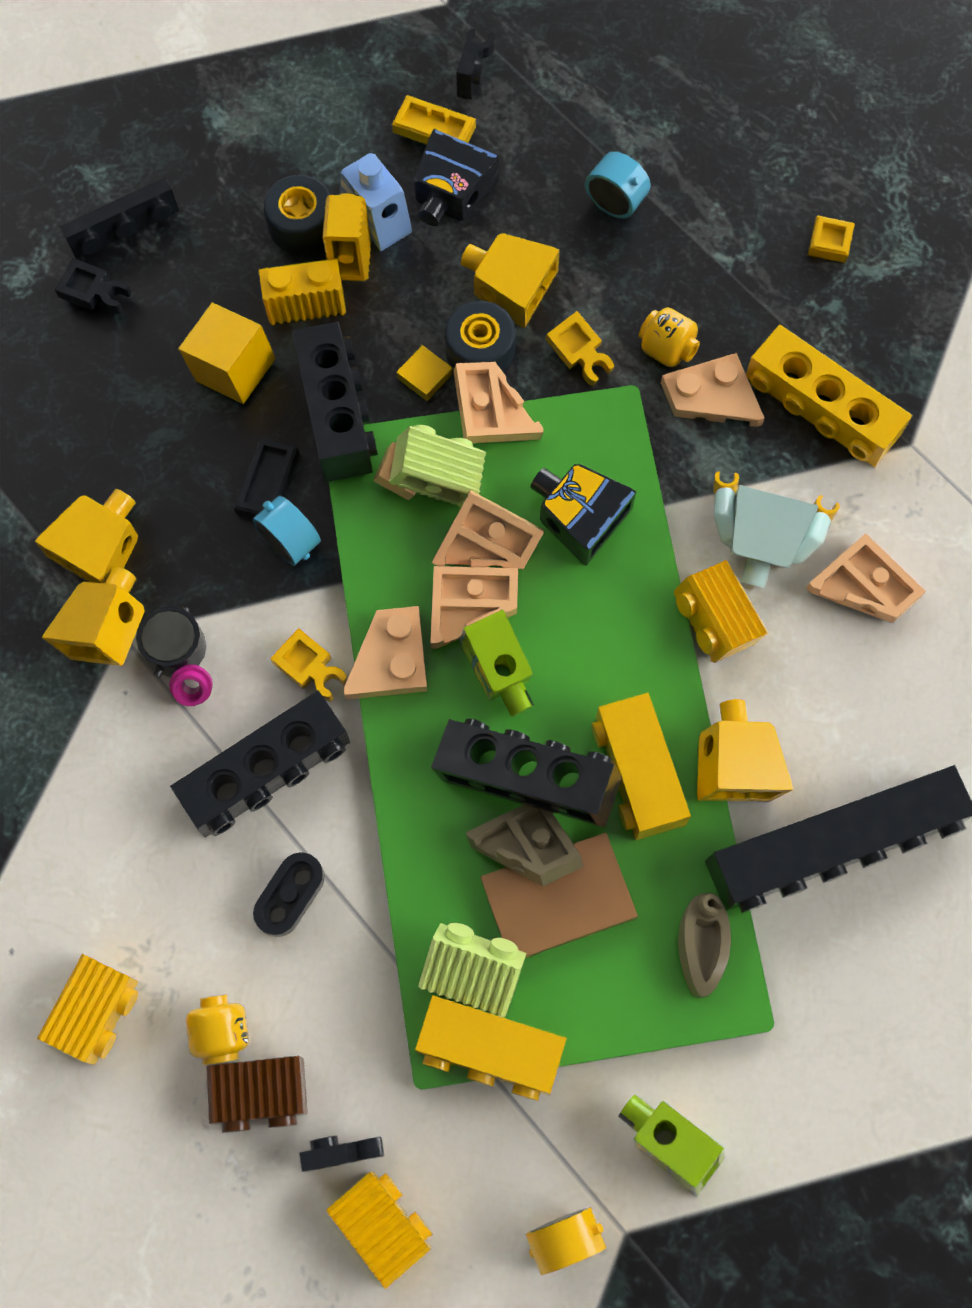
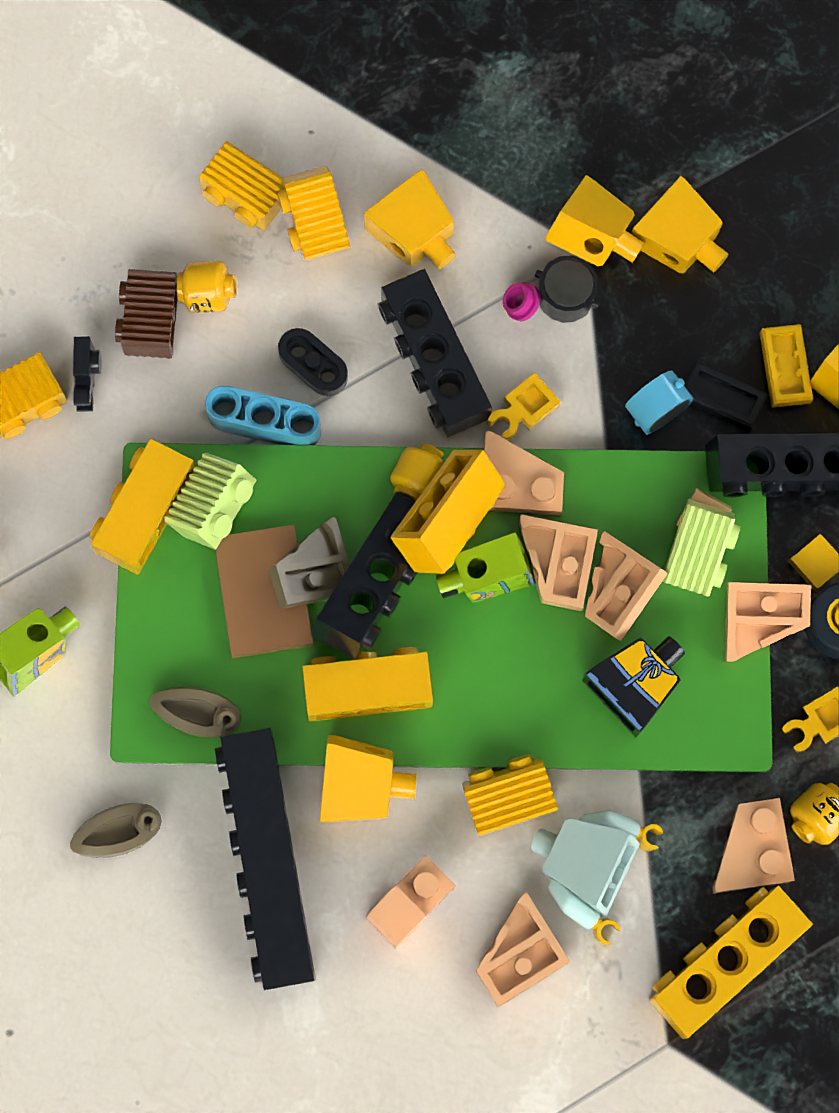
camera: 95 degrees right, 5 degrees up
none -> dark tan arm [70,803,162,858]
none -> medium azure beam [205,386,321,445]
none -> yellow brick [277,166,351,260]
none -> yellow torso [364,169,456,270]
none -> light nougat brick [366,856,456,949]
none -> yellow head [390,443,444,502]
none -> yellow brick [390,450,506,574]
none -> yellow plate [760,324,813,408]

